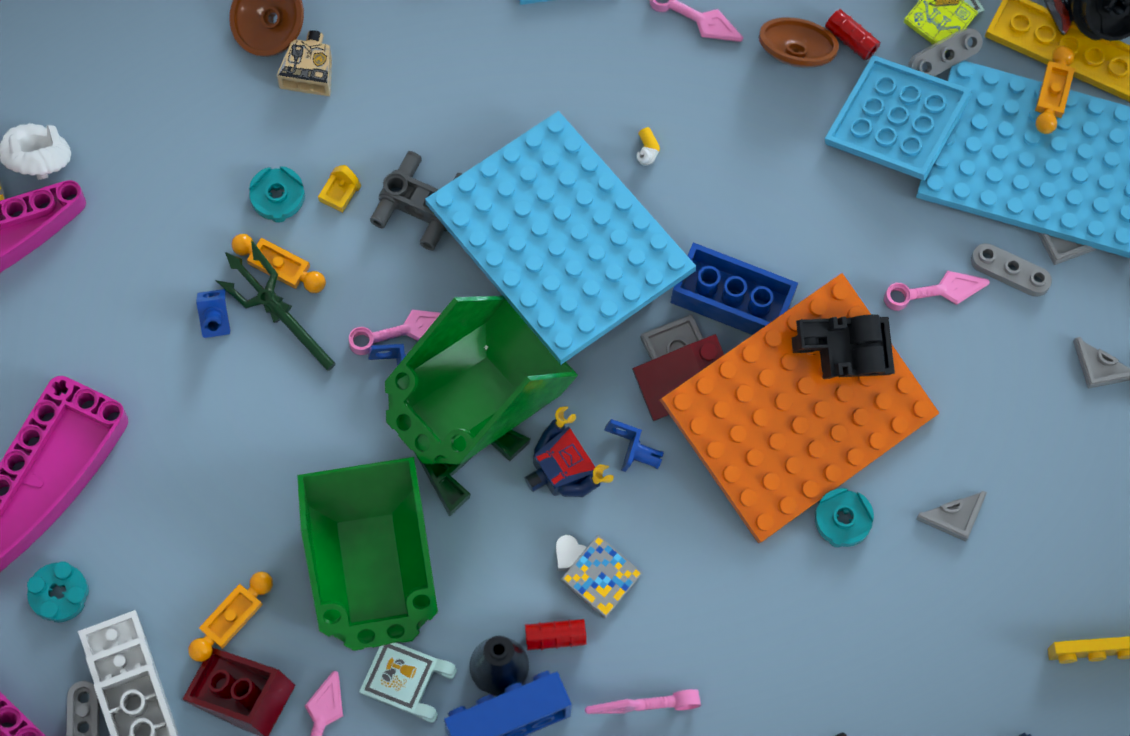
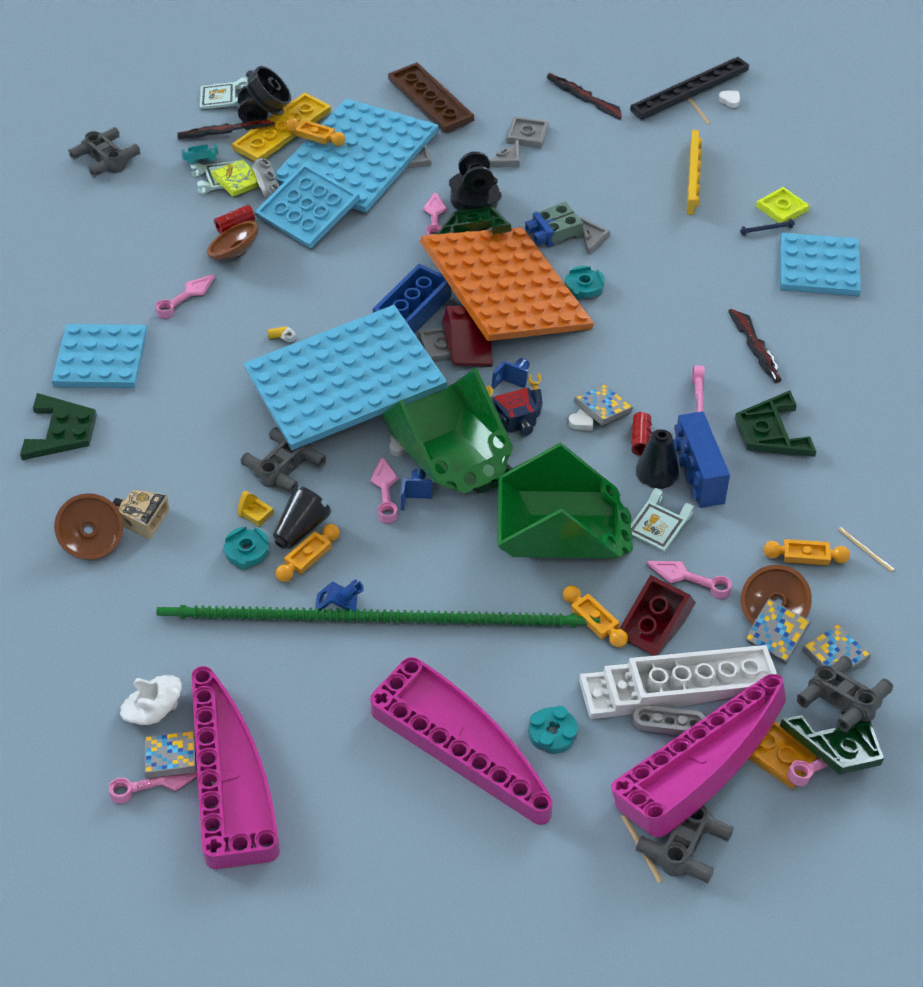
camera: 75 degrees left, 20 degrees down
dark green piece [215,240,336,371] -> none
black plate [791,314,895,379] -> none
light grey plate [971,243,1052,297] -> none
none -> green hose [156,605,600,628]
none -> black cone [273,486,332,549]
none -> dark green wing [436,205,512,234]
none -> black piece [449,151,502,211]
none -> sand green hips [525,201,583,248]

